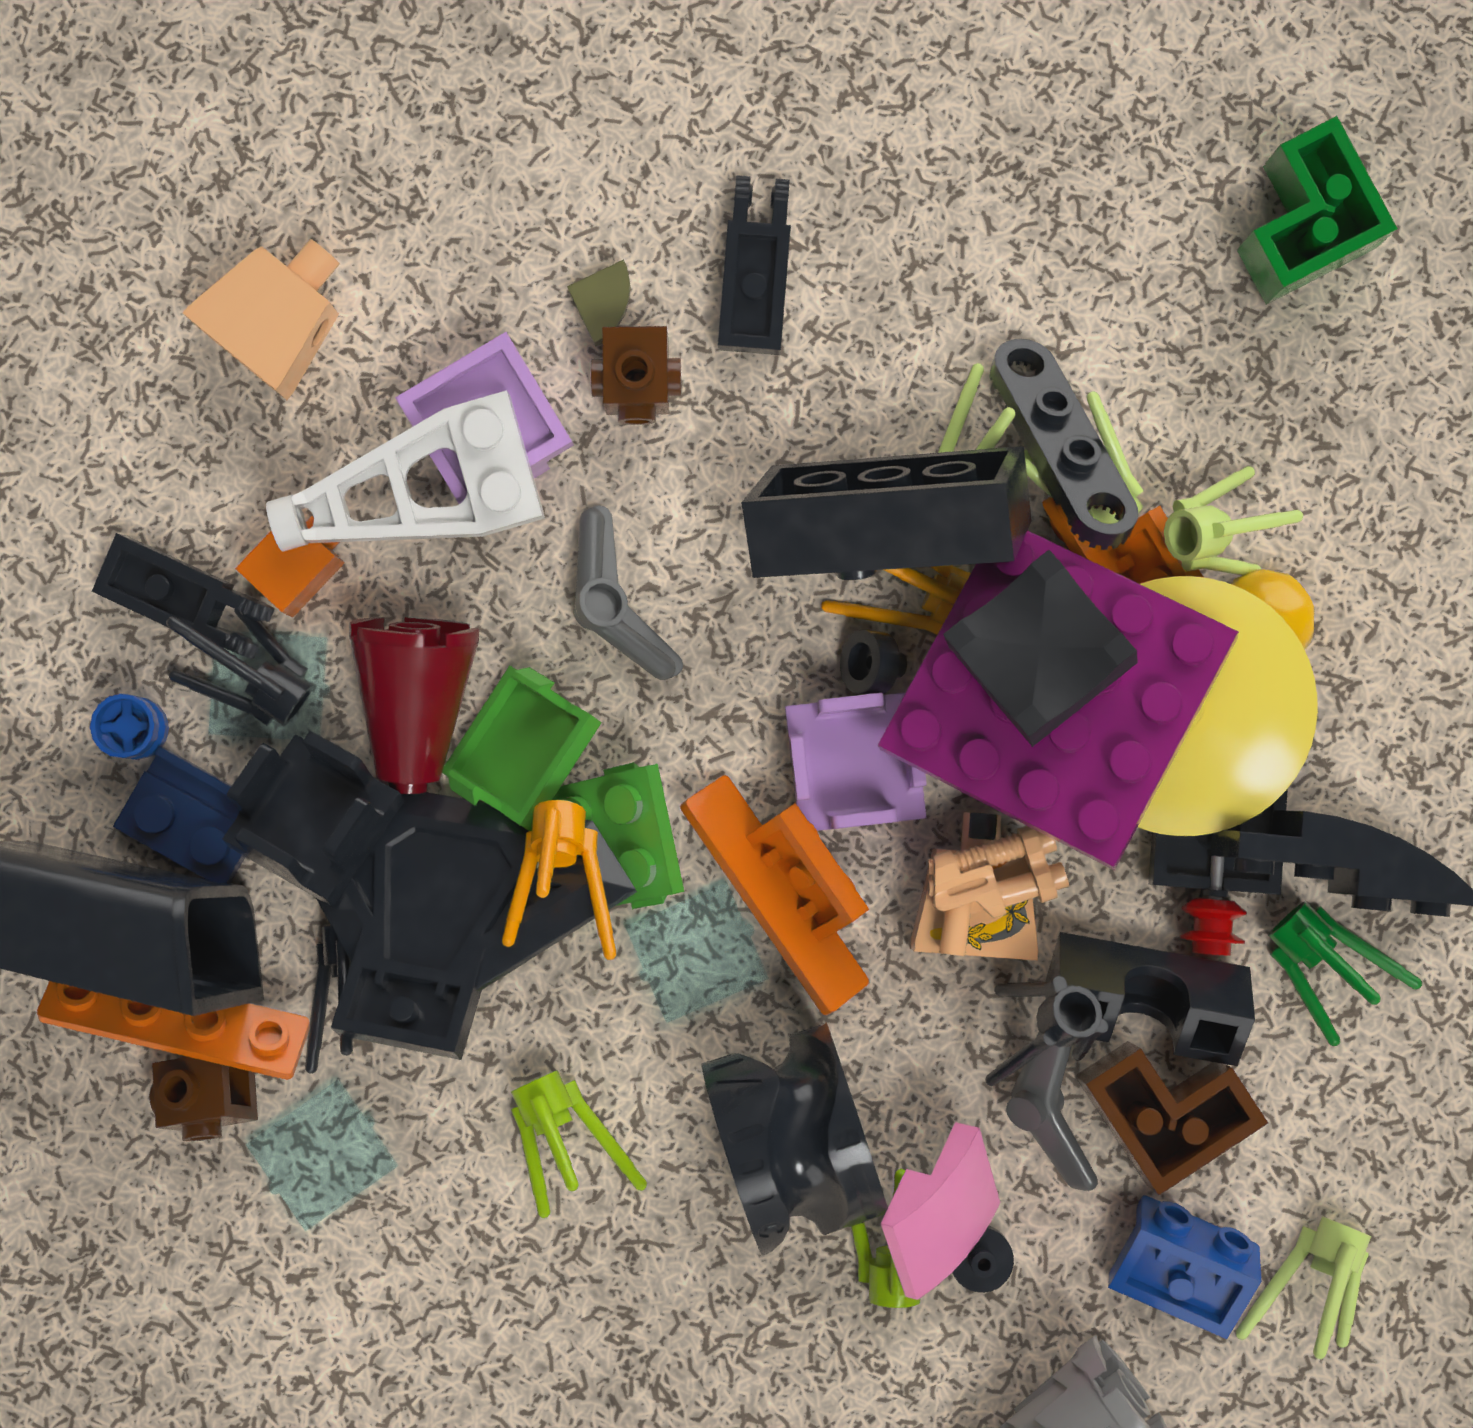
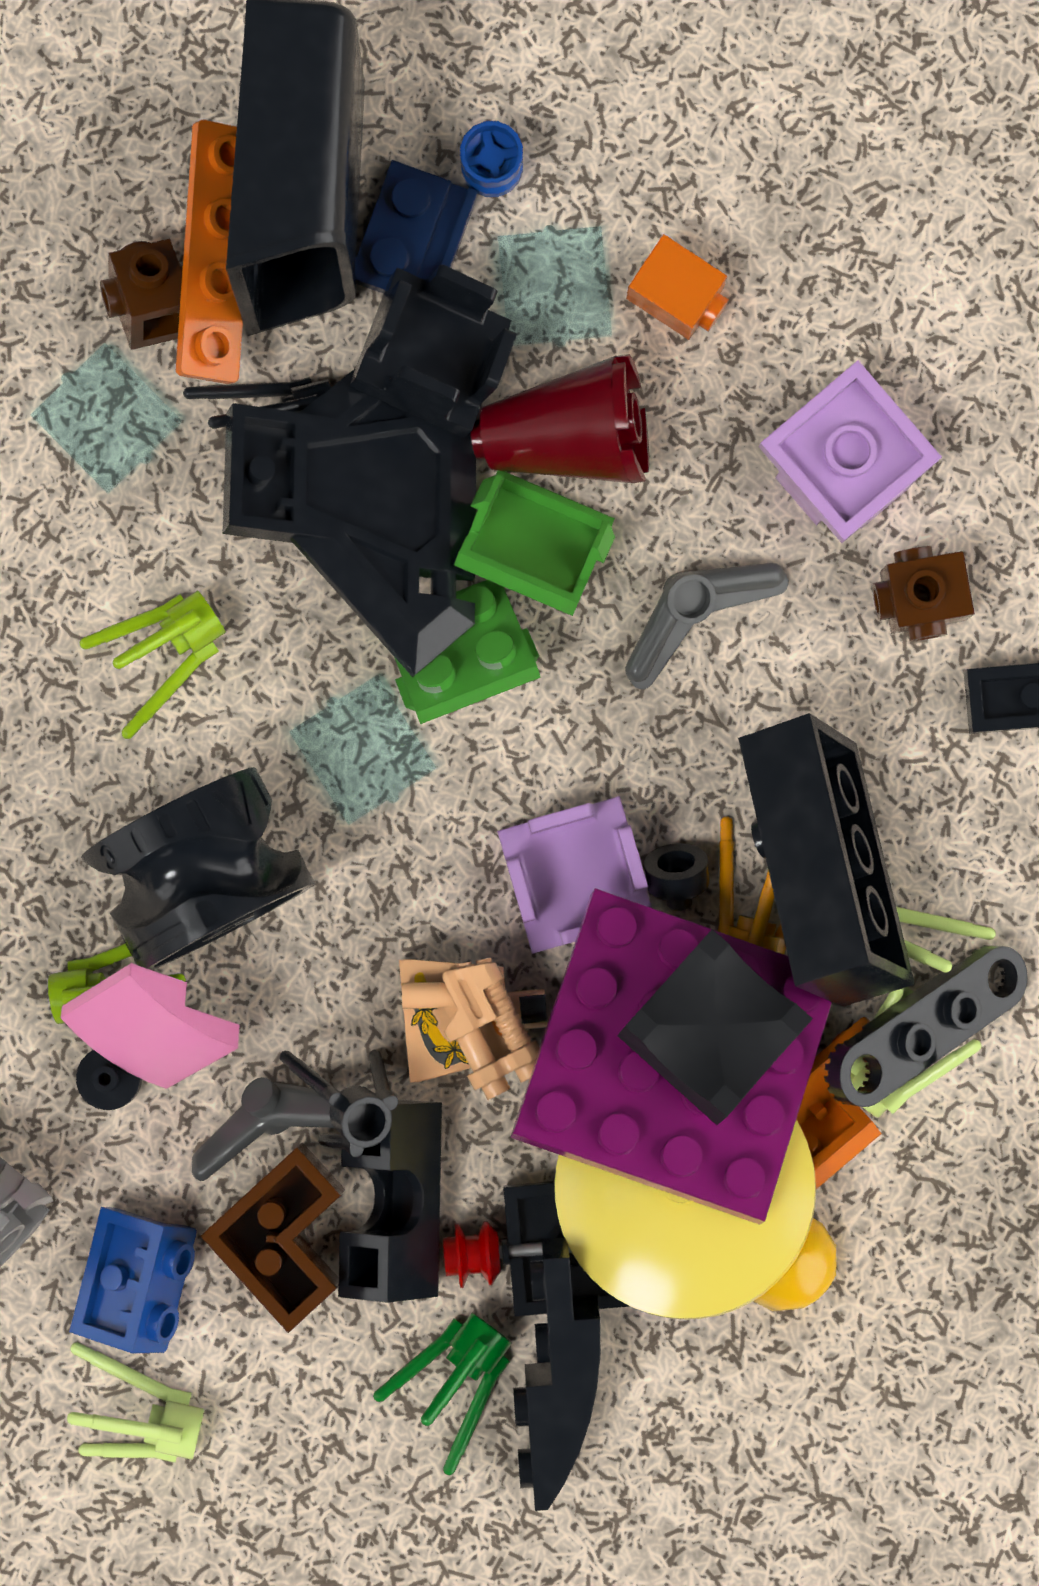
camera: 80 degrees right, 0 degrees up
black hinge [91,533,275,659] -> none
black plant [166,609,313,727] -> none
light nougat torso [183,239,340,400] -> none
white plate [266,390,545,552] -> none
light orange plant [502,800,616,960] -> none
olive tile [567,259,631,347] -> none
orange bracket [680,775,869,1015] -> none
yellowish green plant [1164,466,1303,575] -> none

